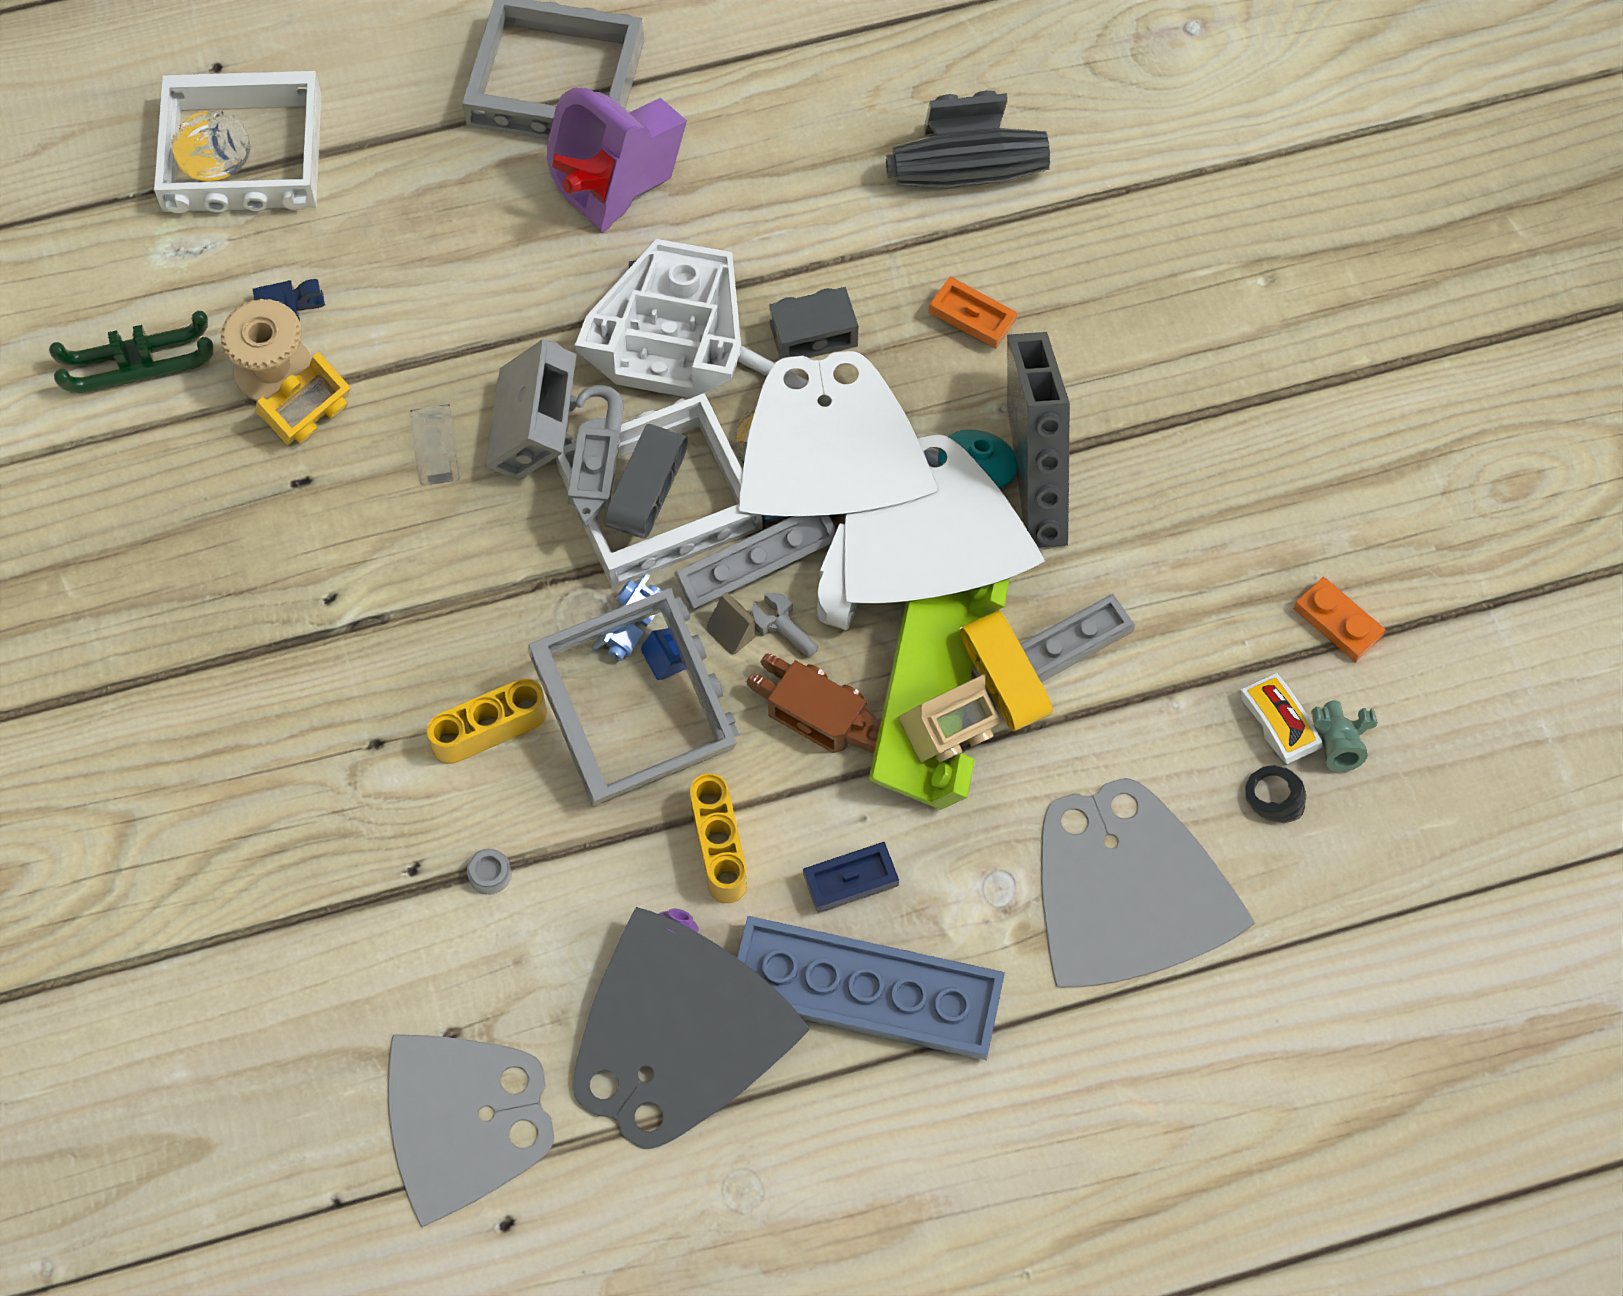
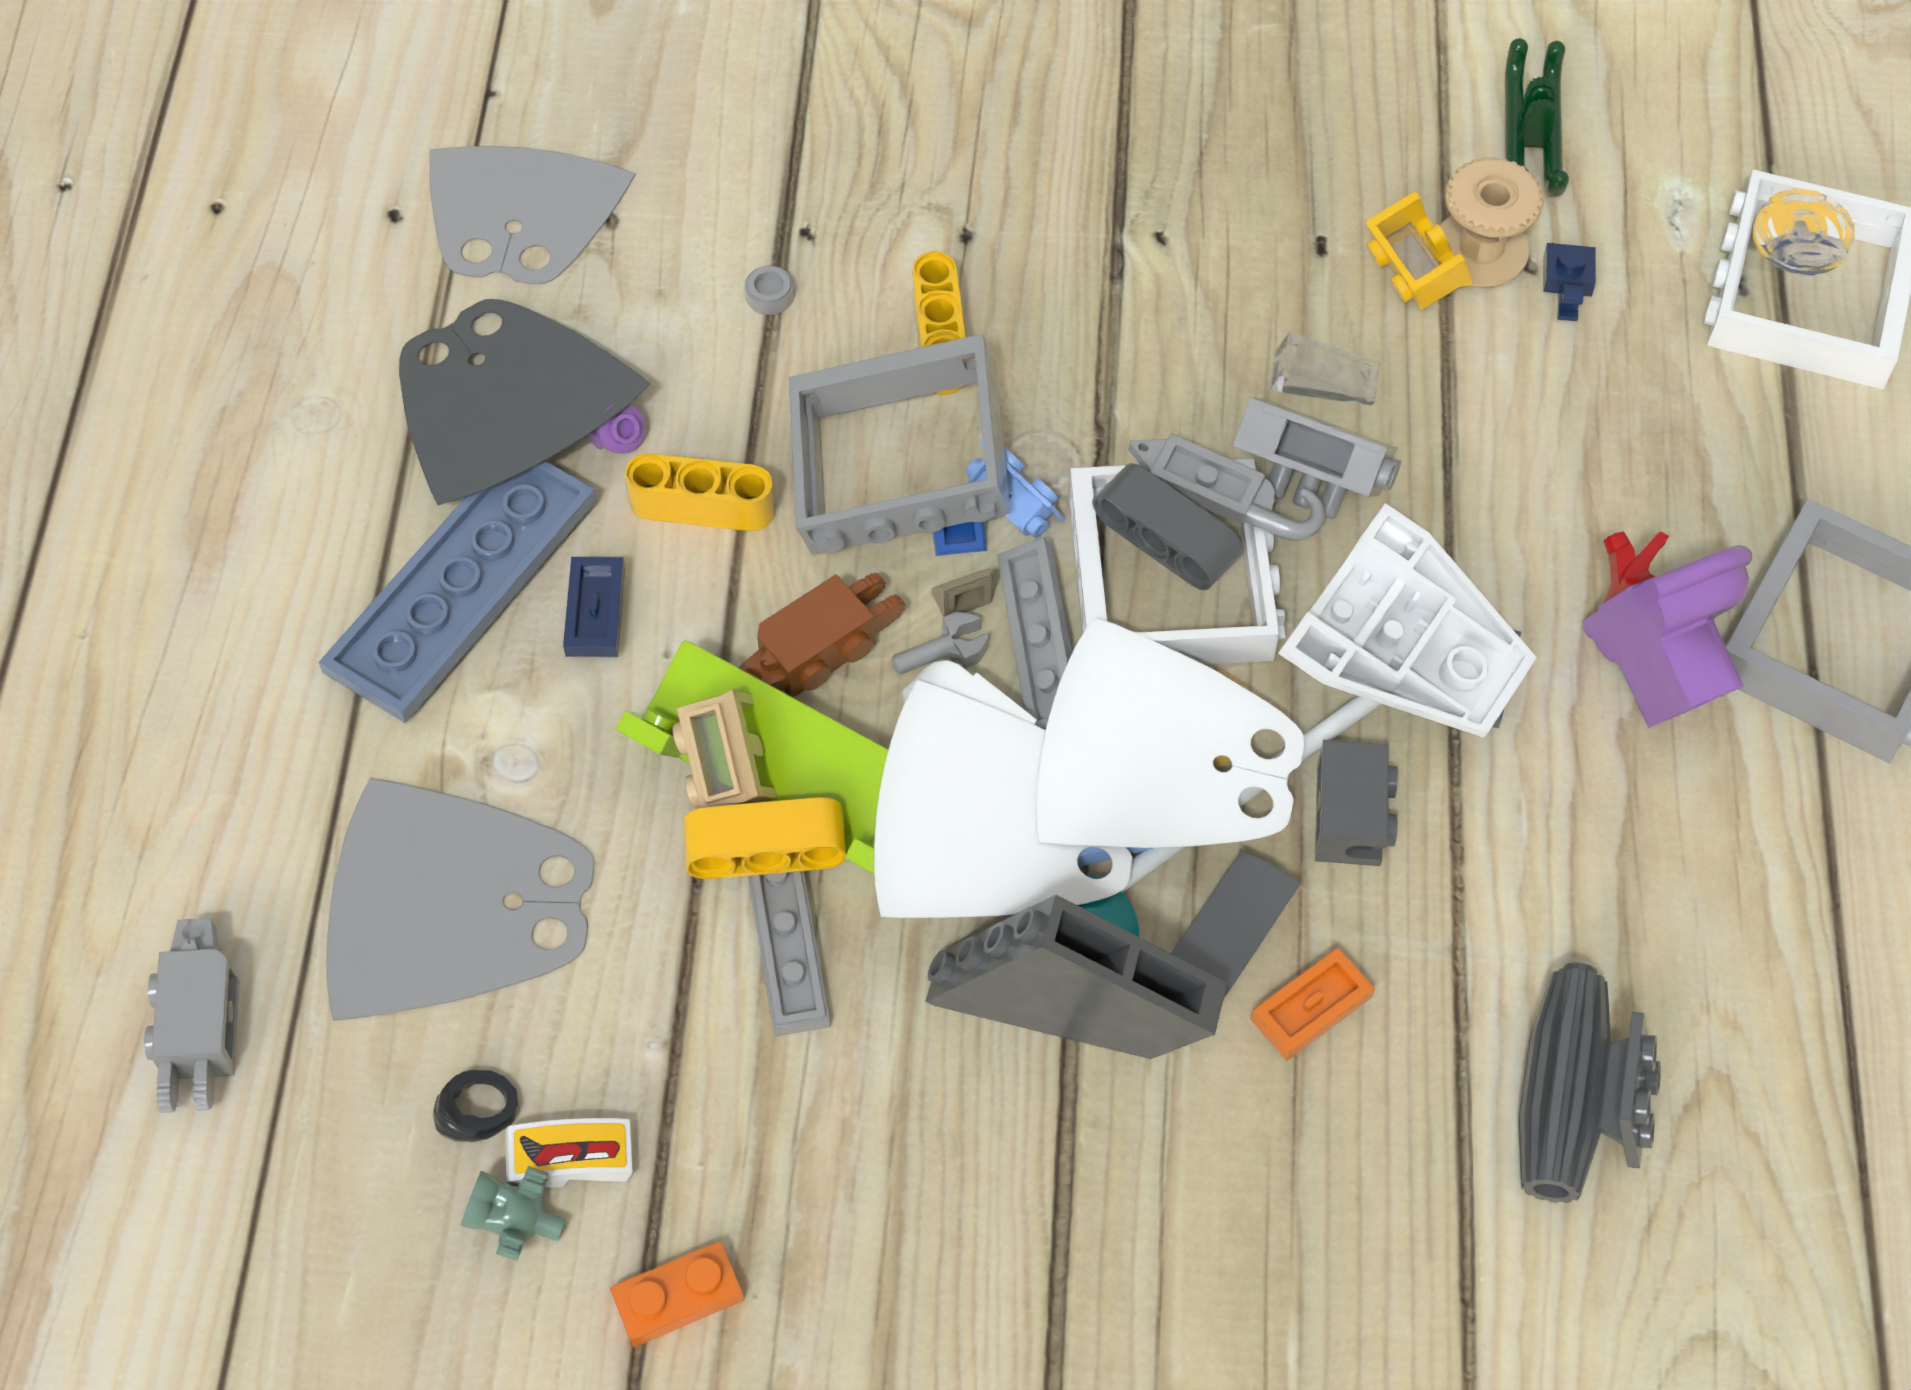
camera: 110 degrees right, 5 degrees down
none -> light grey hinge [144,918,240,1113]
none -> dark grey piece [1171,850,1301,998]

